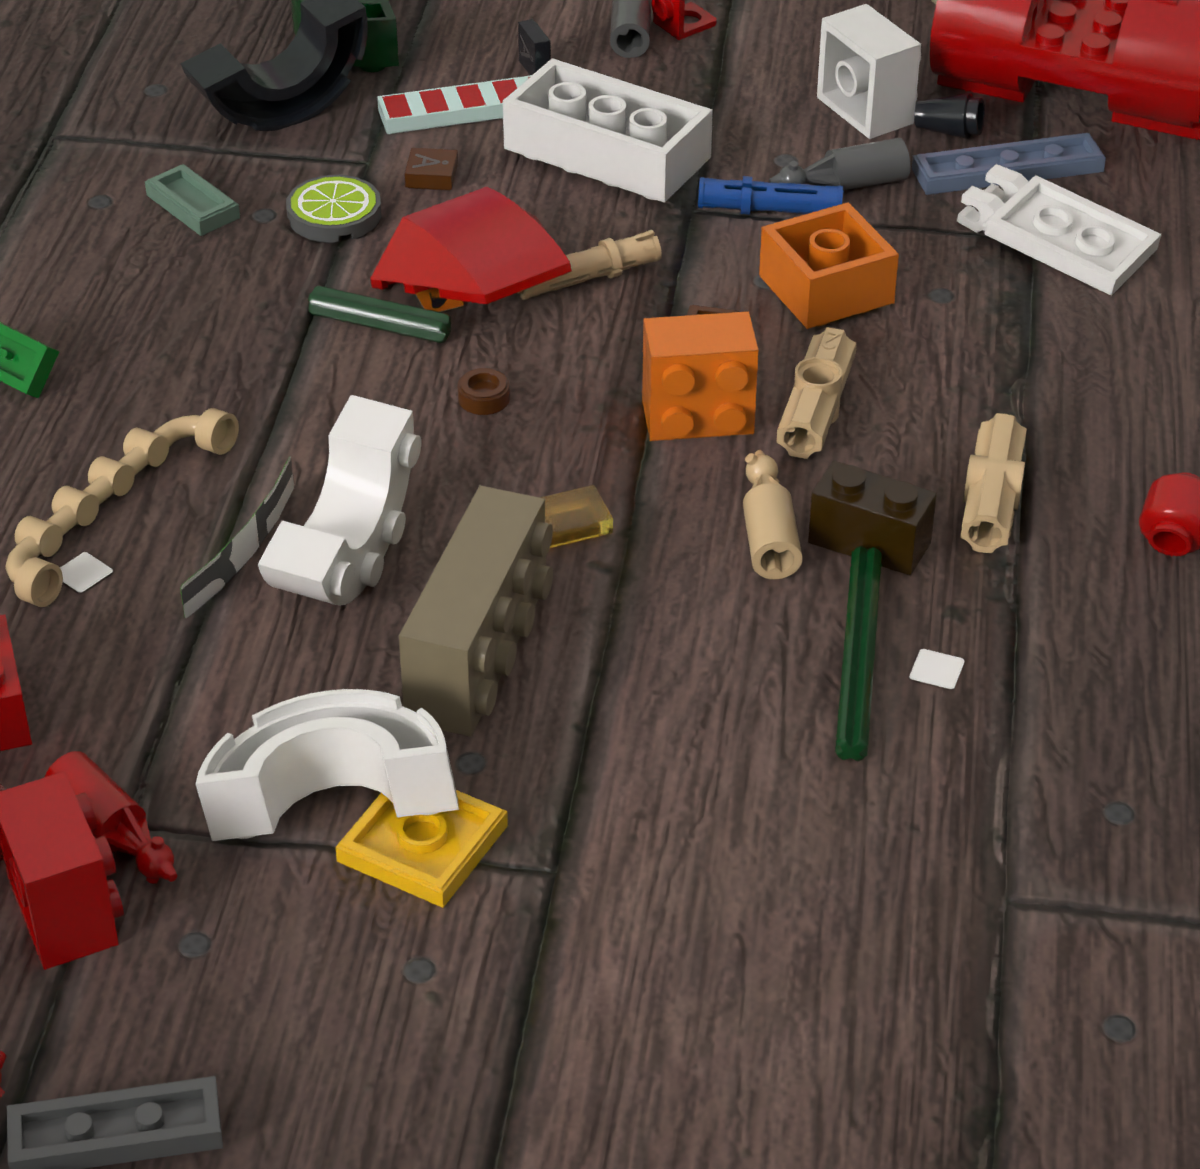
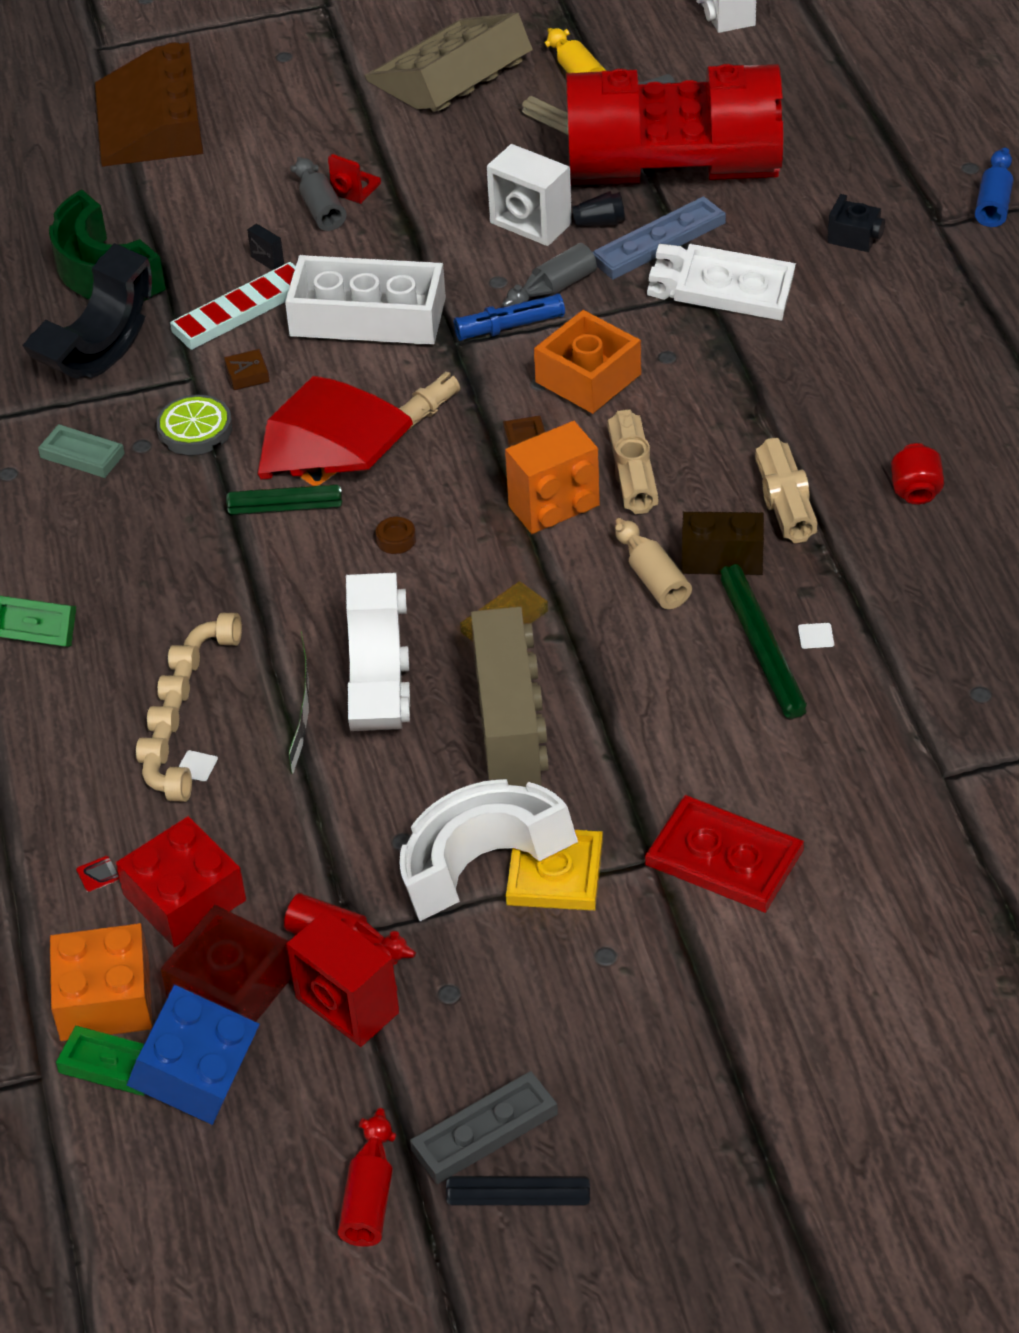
camera: 20 degrees left, 5 degrees up
none -> red tile [645,795,804,913]

